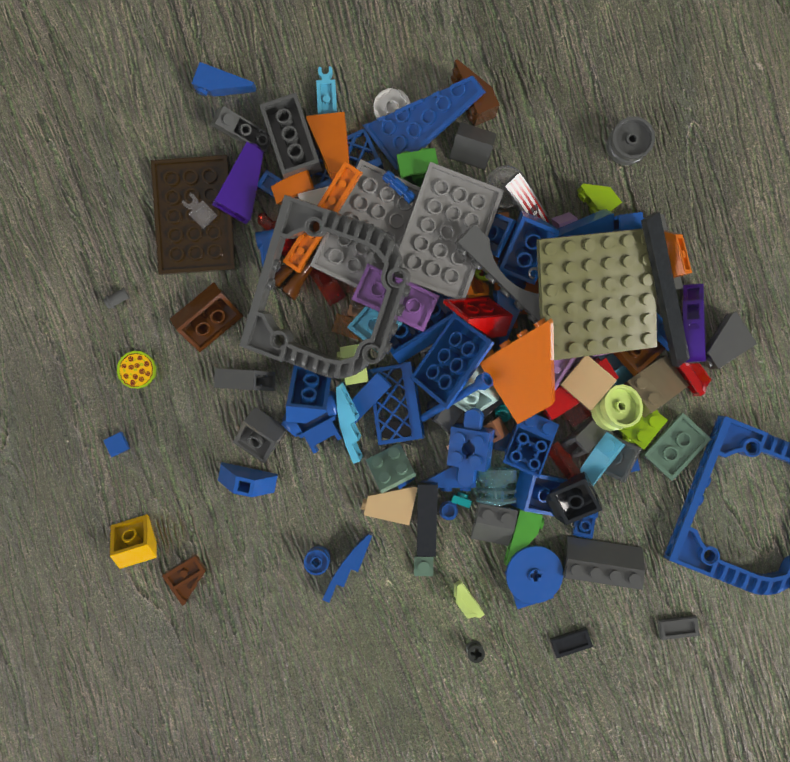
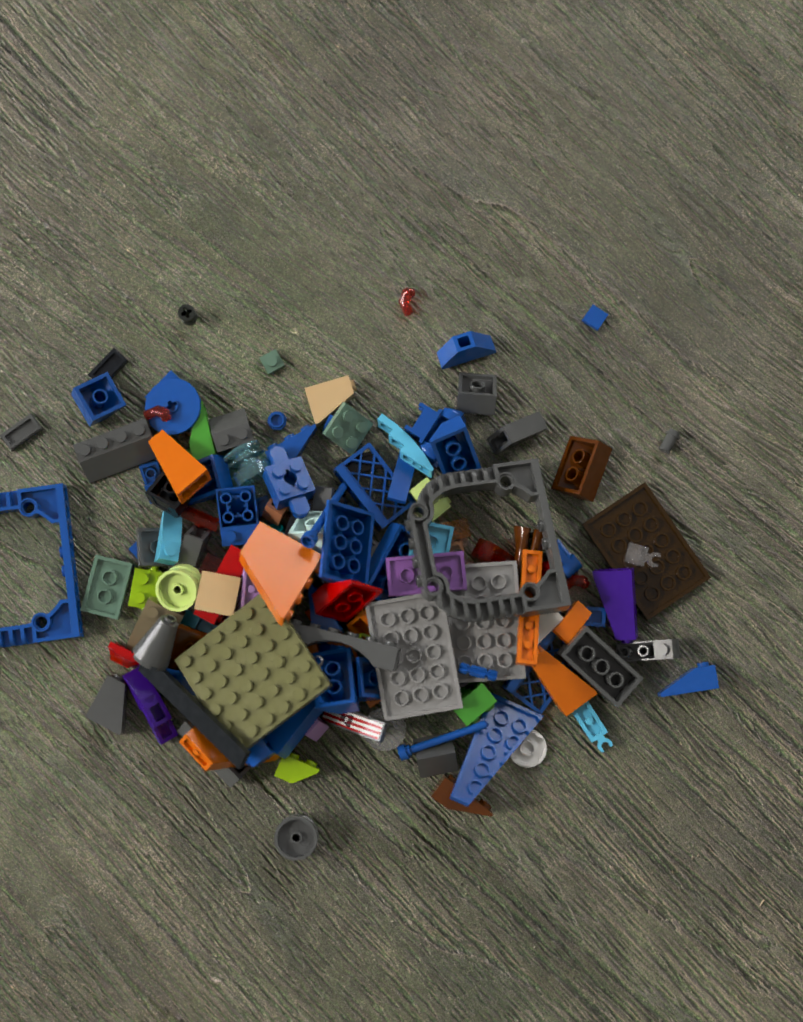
camera: 150 degrees right, 5 degrees down
yellow slope [110,514,157,569] -> none
tile [117,351,157,389] -> none
reddish brown wing [162,554,206,606] -> none
blue wheel [304,545,331,575] -> none
blue slope [322,532,373,603] -> none
black tile [417,482,438,557] -> none
teal plate [450,491,472,508] -> none
yellowish green slope [454,580,485,619] -> none
none -> blue slope [71,372,126,427]
none -> dark grey cone [132,614,179,671]
none -> clear red arm [143,405,172,422]
none -> orange slope [148,429,211,504]
none -> blue piece [397,721,488,761]
none -> clear red arm [399,288,415,316]

